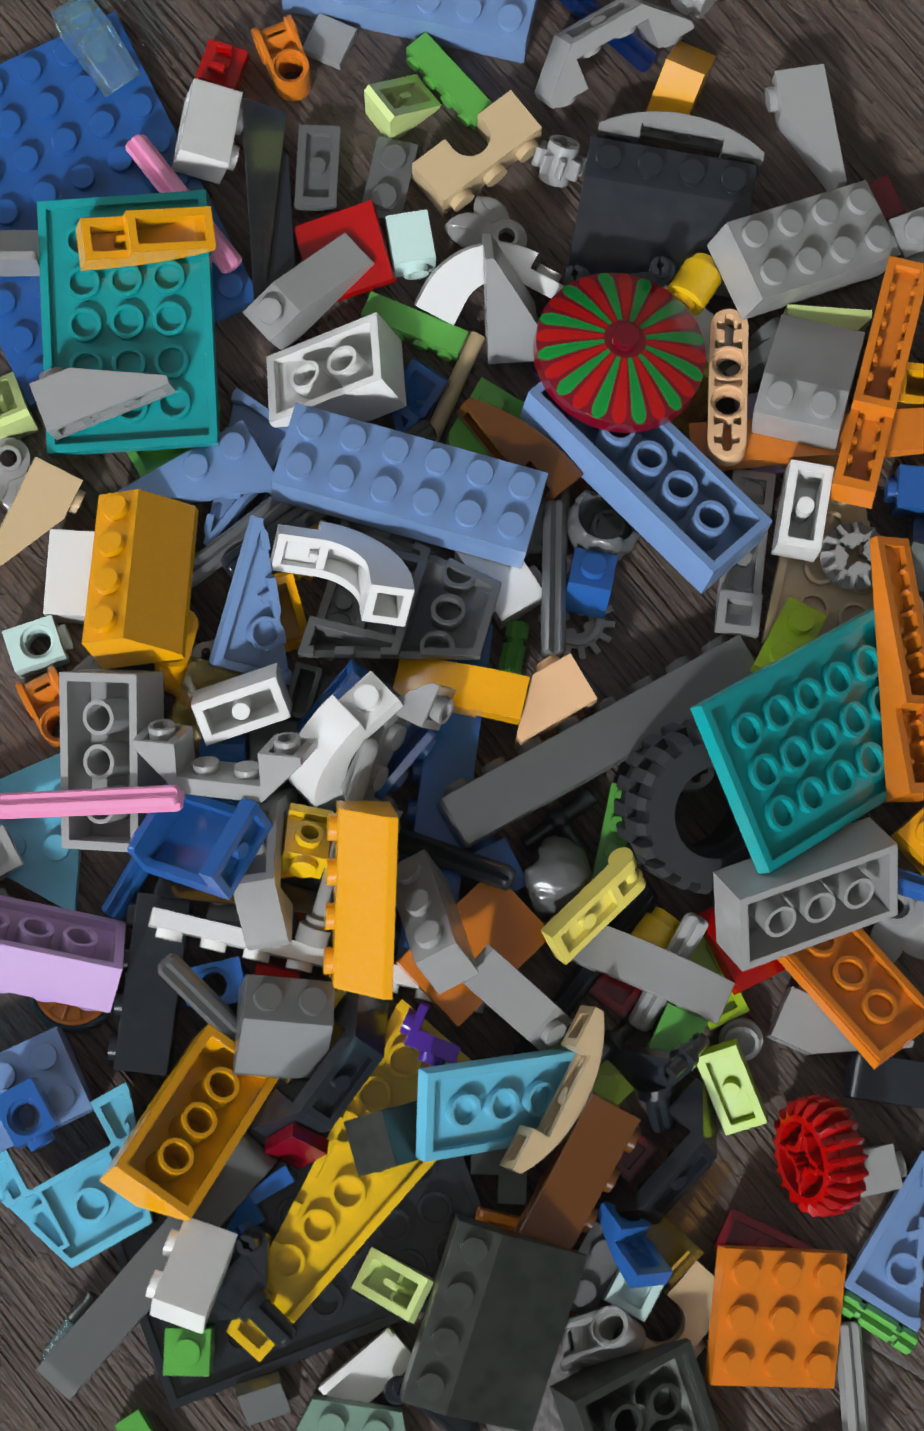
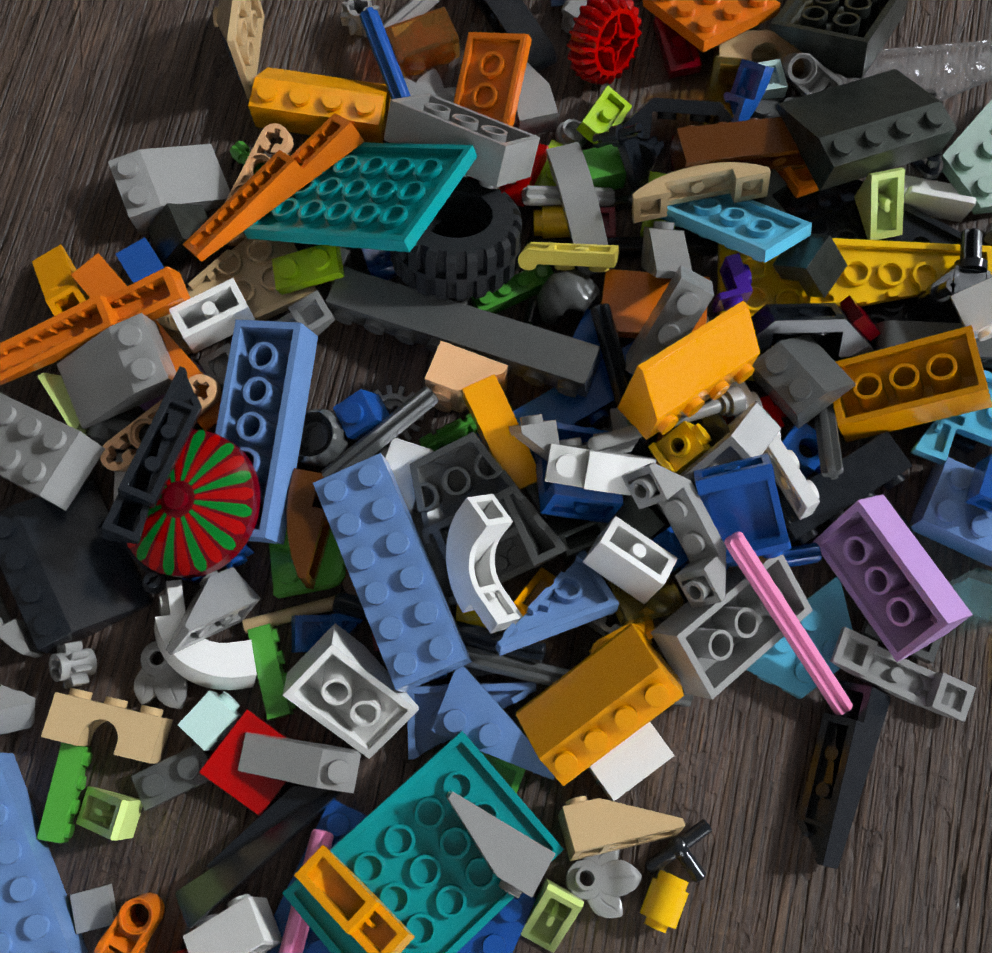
camera: 125 degrees left, 5 degrees down
light aqua brick [2,615,74,679] -> none
orange piece [14,664,60,751] -> none
blue slope [227,1165,296,1237] -> none
dark grey plate [294,124,341,212] -> none
yellow brick [666,253,721,316] -> none
light grey gear [820,521,880,590] -> none
none -> black wedge [101,366,202,544]

